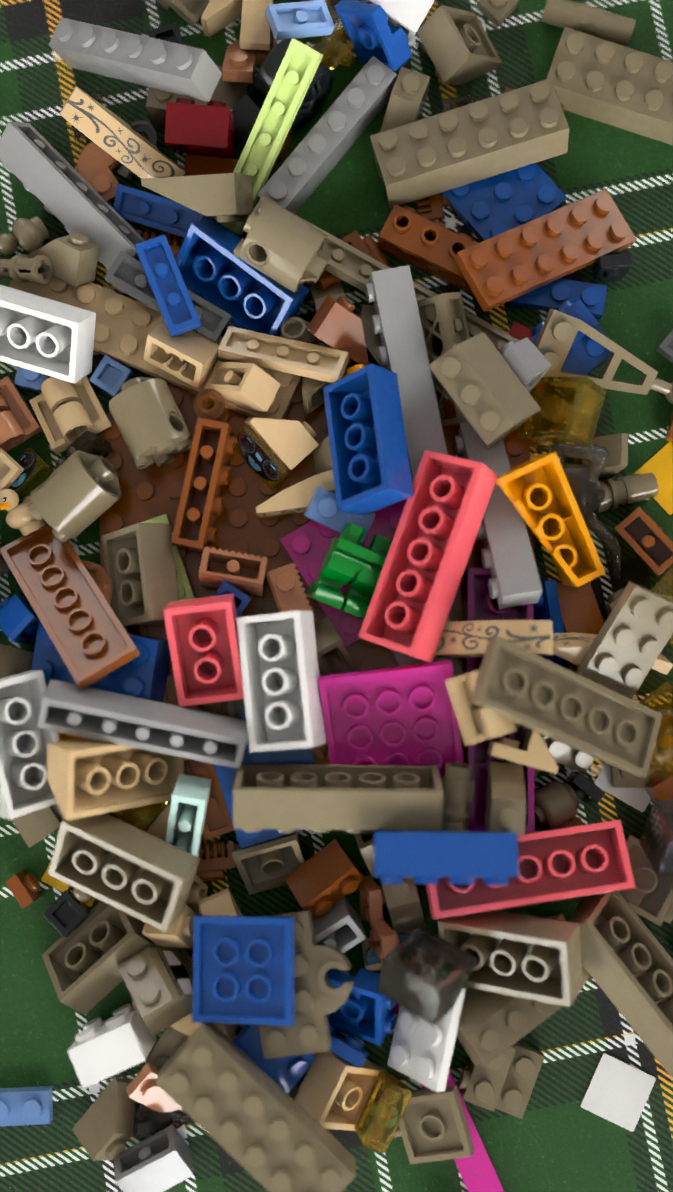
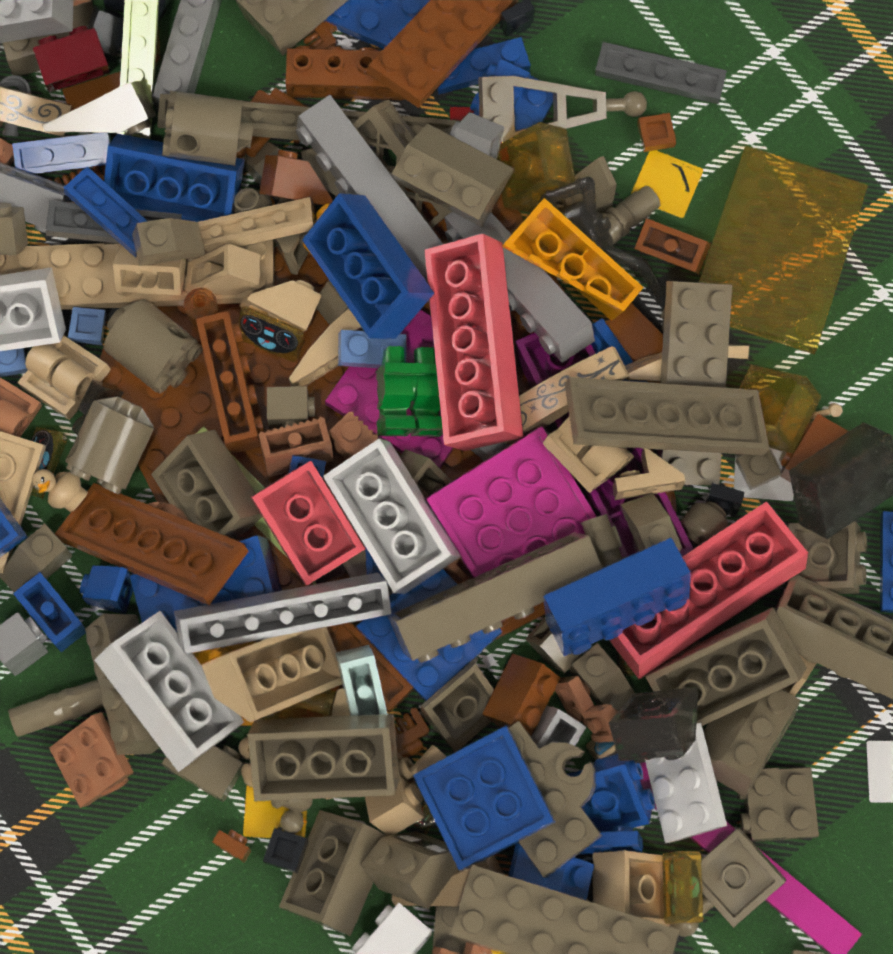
camera: 30 degrees left, 10 degrees down
none -> dark tan slope [132,218,205,266]
none -> dark tan brick [267,386,315,429]

